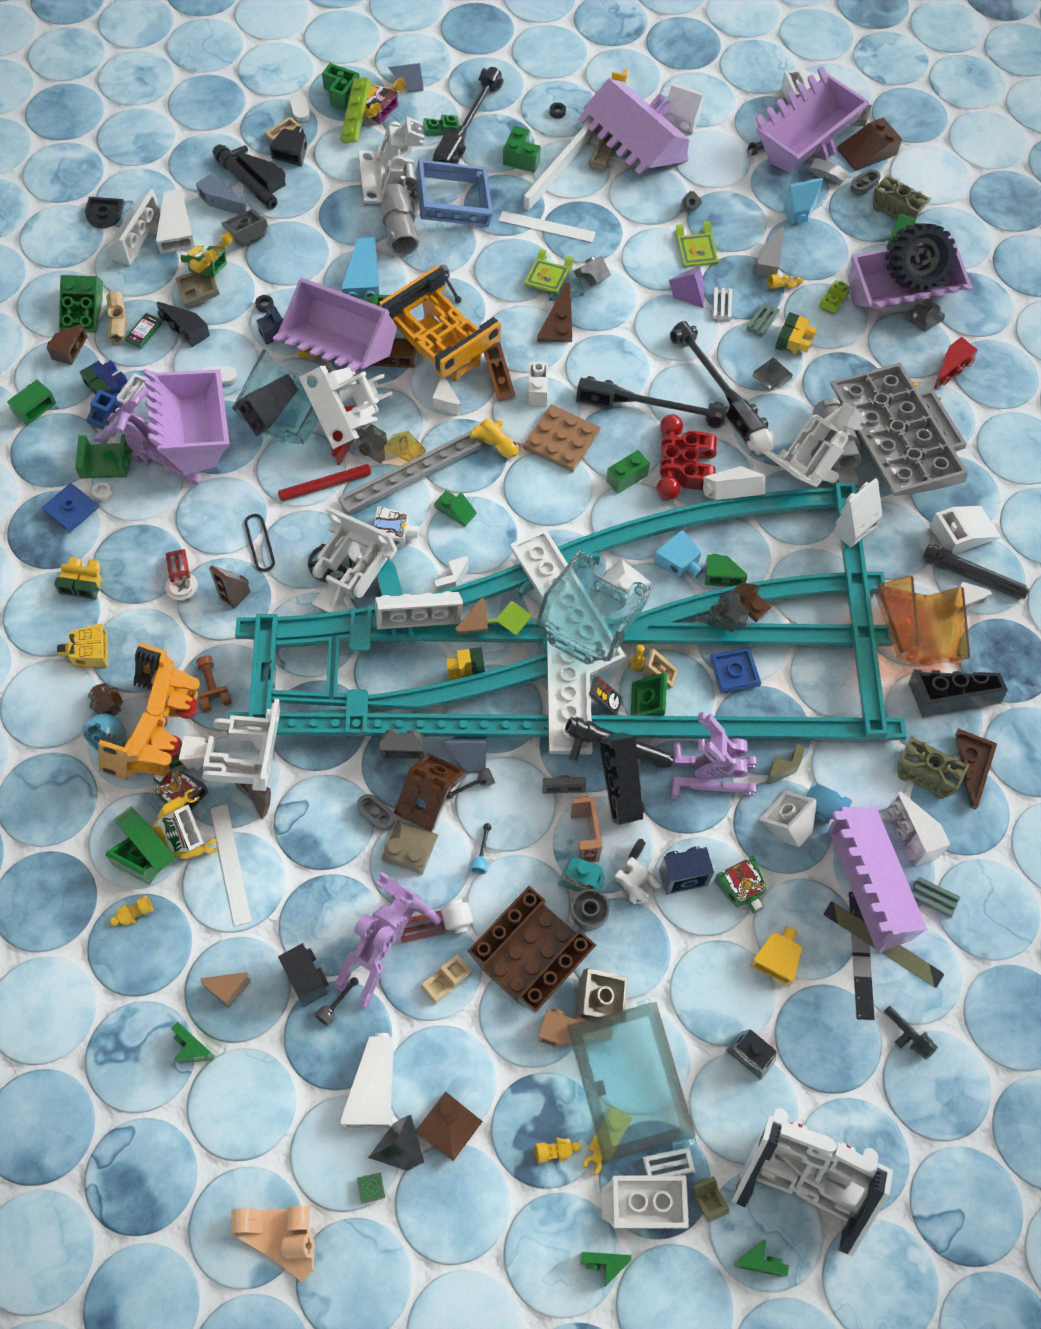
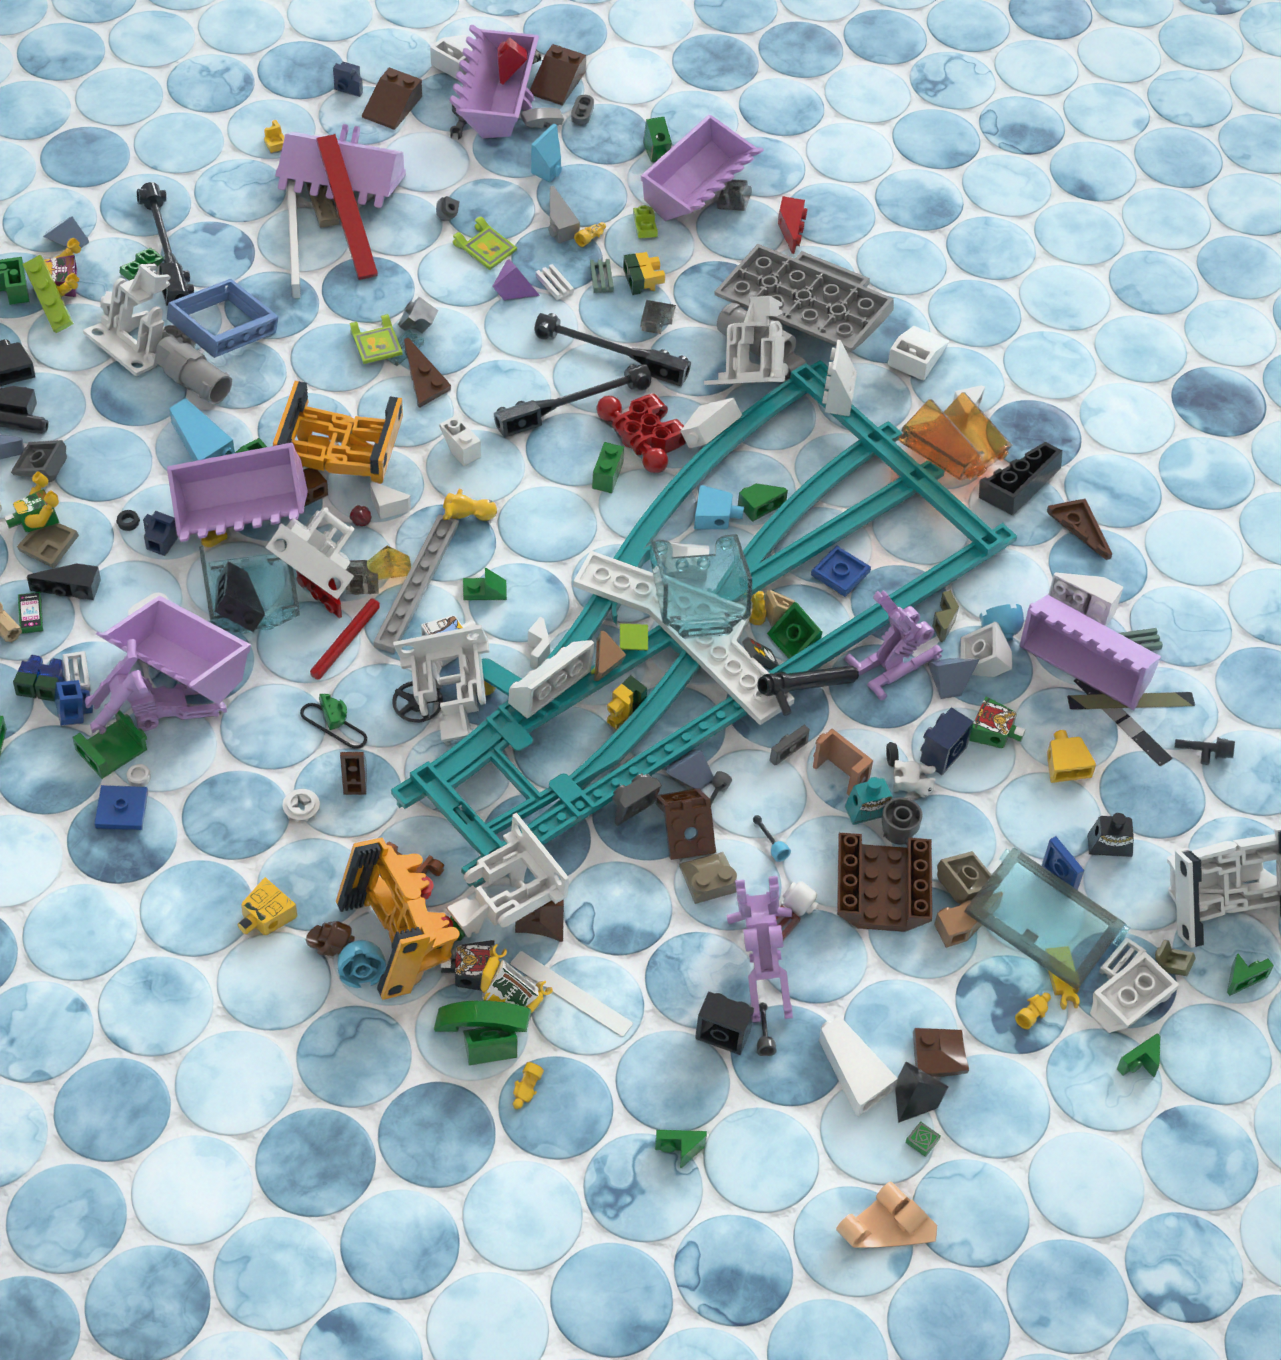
camera: 40 degrees left, 10 degrees down
hips [54,557,102,600] -> none
clear red tile [165,549,191,582] -> none
medium nougat slope [201,972,251,1007] -> none
dark grey plate [357,794,395,831] -> none
tan slope [420,954,472,1004] -> none
black hinge [440,265,462,303] -> none
dark orange slope [483,342,516,401] -> none
white sticker [499,211,596,242] -> none
green brick [503,126,541,173] -> none
medium nougat plate [523,404,600,472] -> none
black piece [550,102,566,119] -> none
black wedge [598,732,644,825] -> none
white slope [663,83,704,133] -> none
clear smoke brick [707,590,750,632] -> none
reddish brown slope [727,582,772,623] -> none
white head [747,428,776,456] -> none
olive piece [873,174,931,219] -> none
black wheel [886,223,957,290] -> none
olive piece [897,736,970,799] -> none
black cylinder [922,544,1029,600] -> none
none -> red tile [316,134,378,280]
none -> green tile [319,694,347,730]
none -> dark blue brick [333,61,363,97]
none -> dark red plate [350,505,372,526]
none -> reddish brown slope [362,67,422,130]
none -> red slope [497,37,527,85]
none -> sand blue slope [928,658,980,699]
none -> blue plate [1042,836,1084,898]

